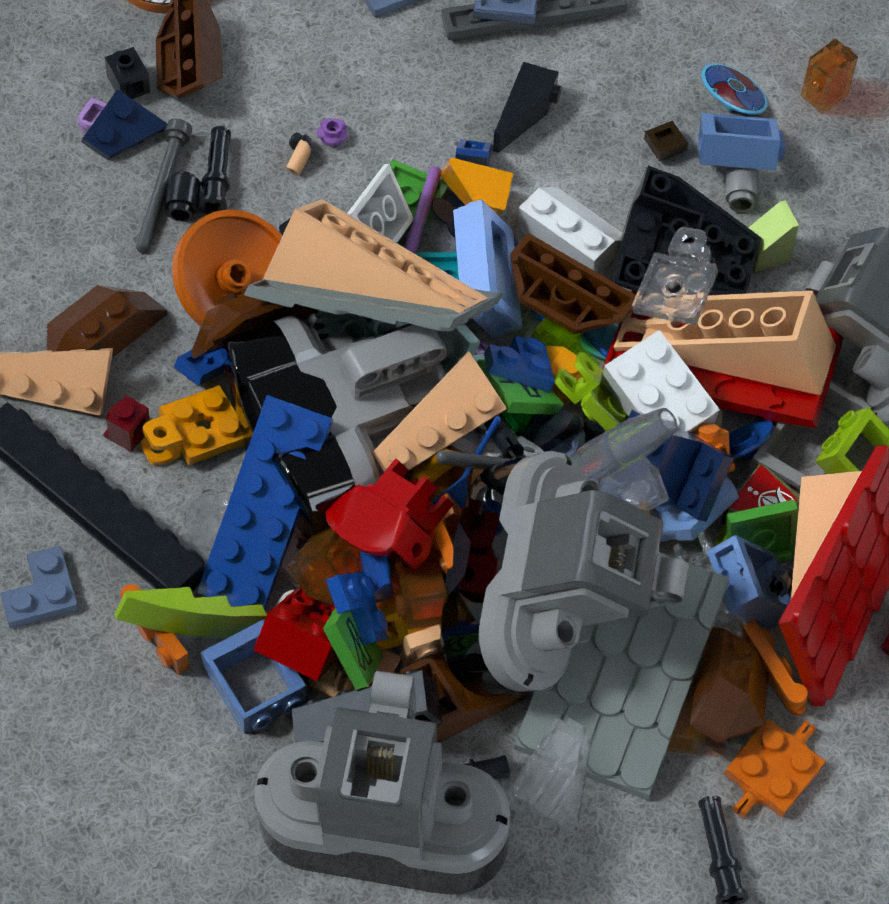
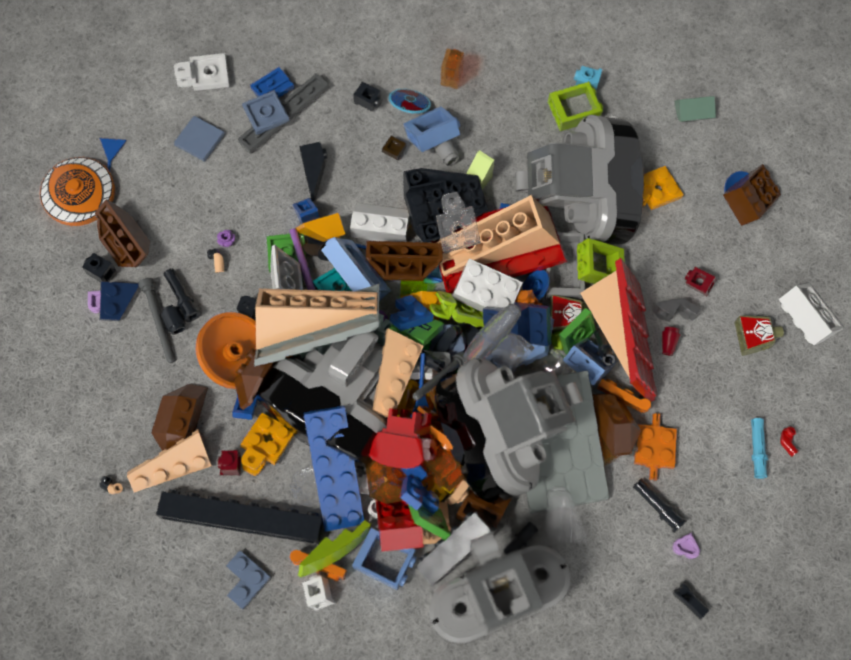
camera: 30 degrees left, 10 degrees up
none -> white brick [303,575,335,610]
none -> black brick [353,81,382,111]

